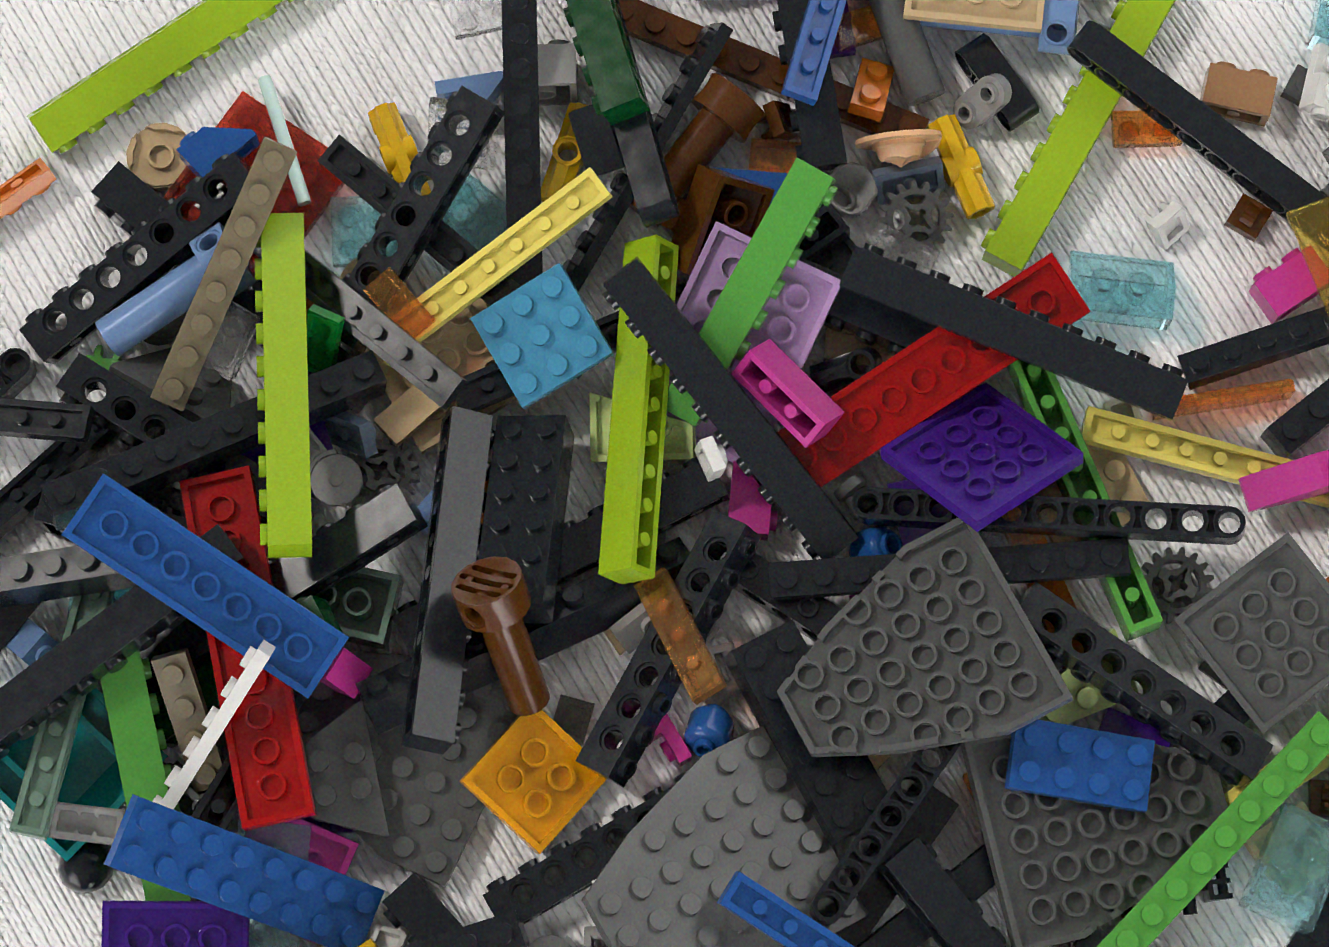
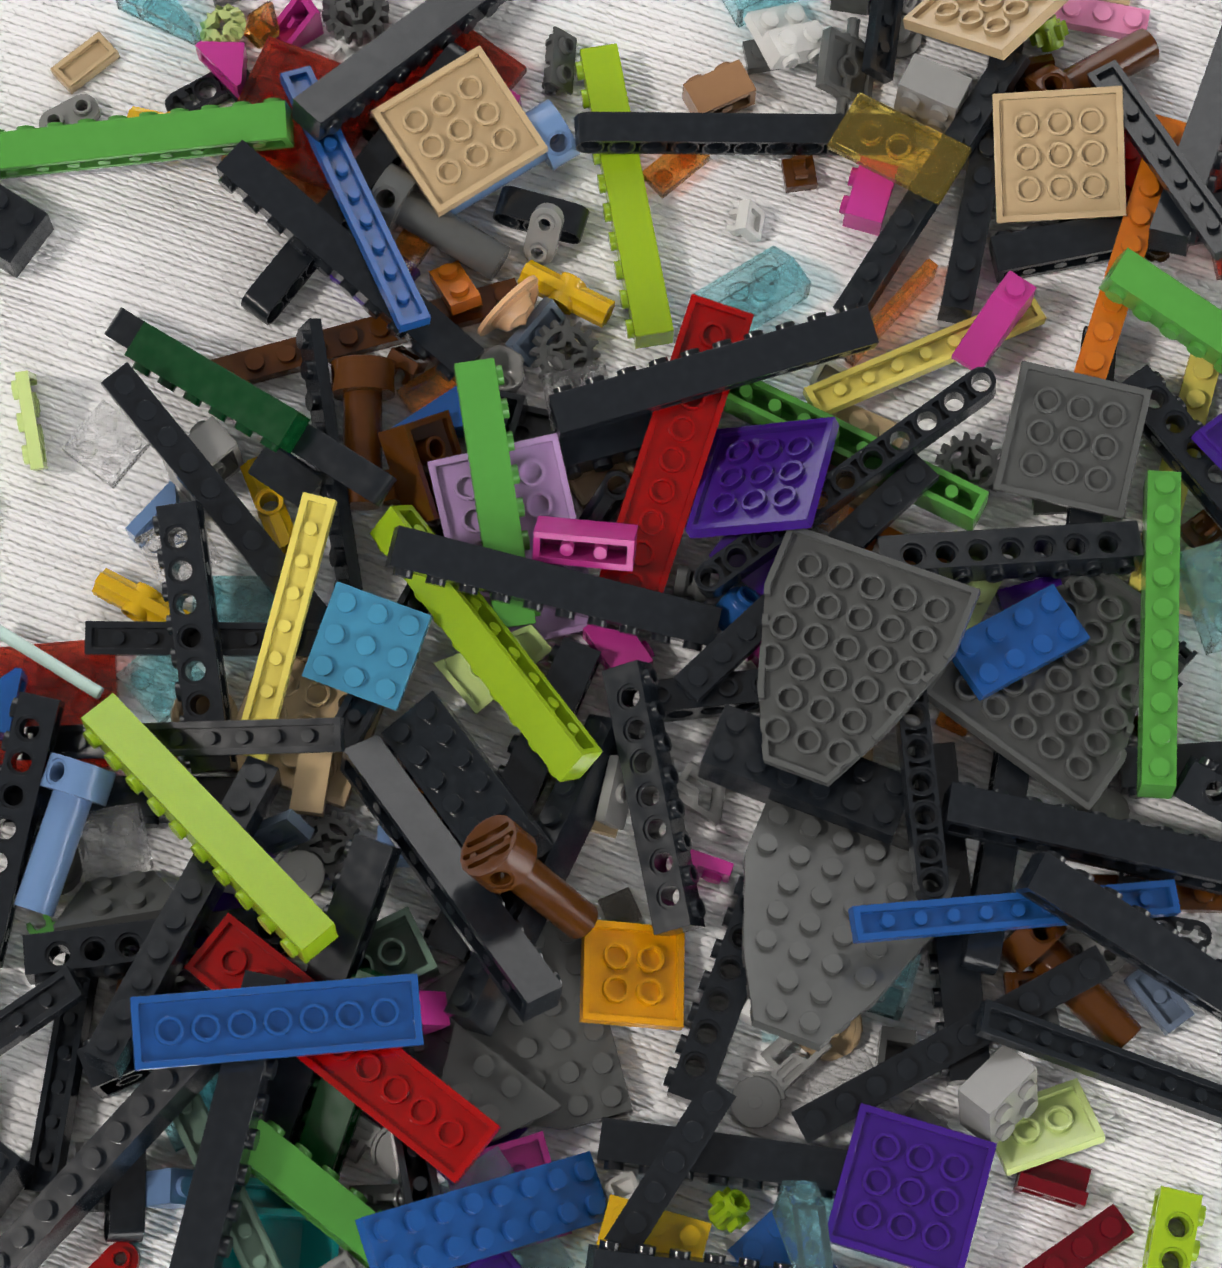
camera: 40 degrees left, 5 degrees down
dark tan plate [150,136,297,412] -> none
dark tan plate [151,648,225,792] -> none
white plate [153,639,276,809] -> none
green plate [306,304,345,373] -> none
clear orange plate [363,267,436,338] -> none
clear orange tile [634,567,727,705] -> none
blue head [684,704,734,757] -> none
white plate [694,436,728,482] -> none

